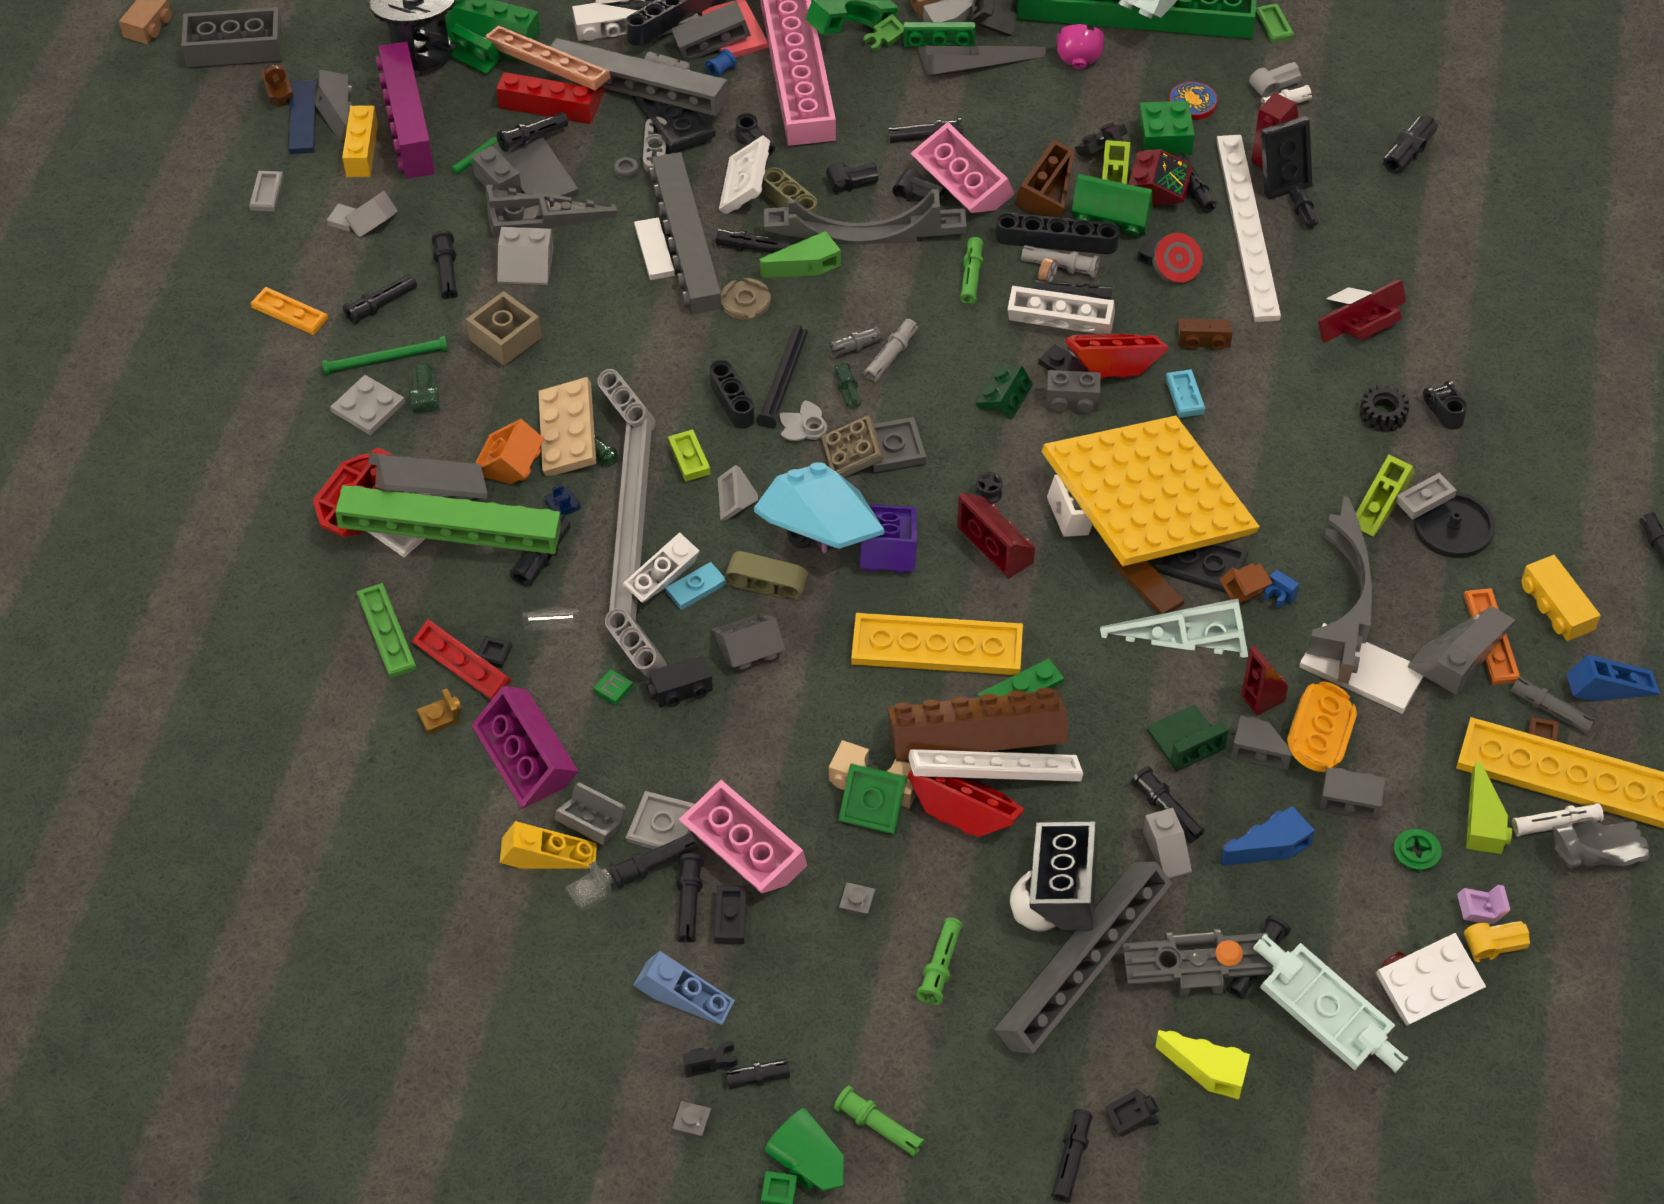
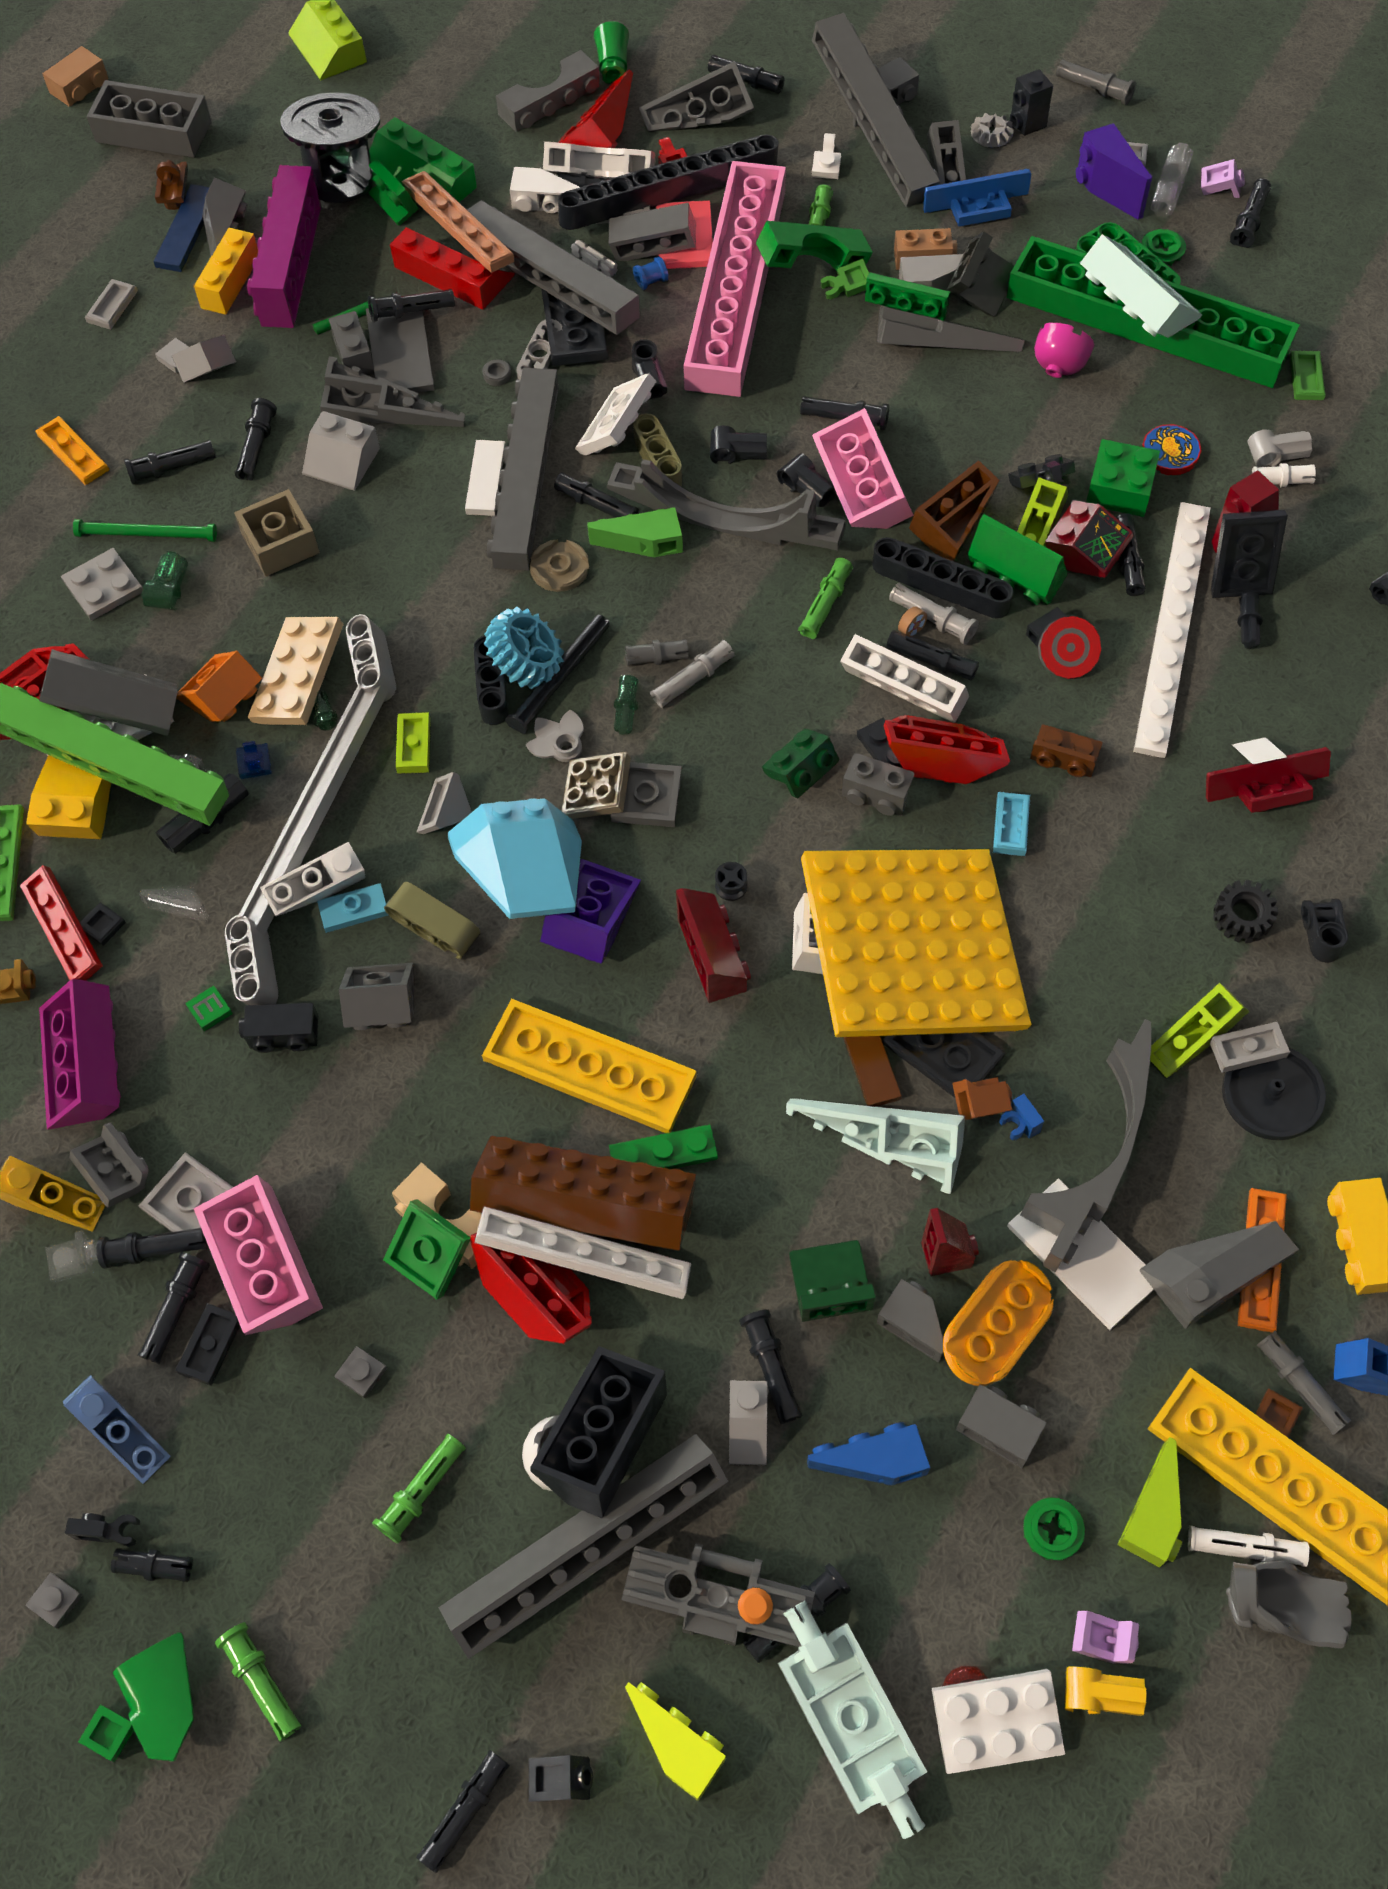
camera: 20 degrees right, 10 degrees up
none -> yellow slope [26,755,111,839]
none -> medium azure gear [484,607,564,689]

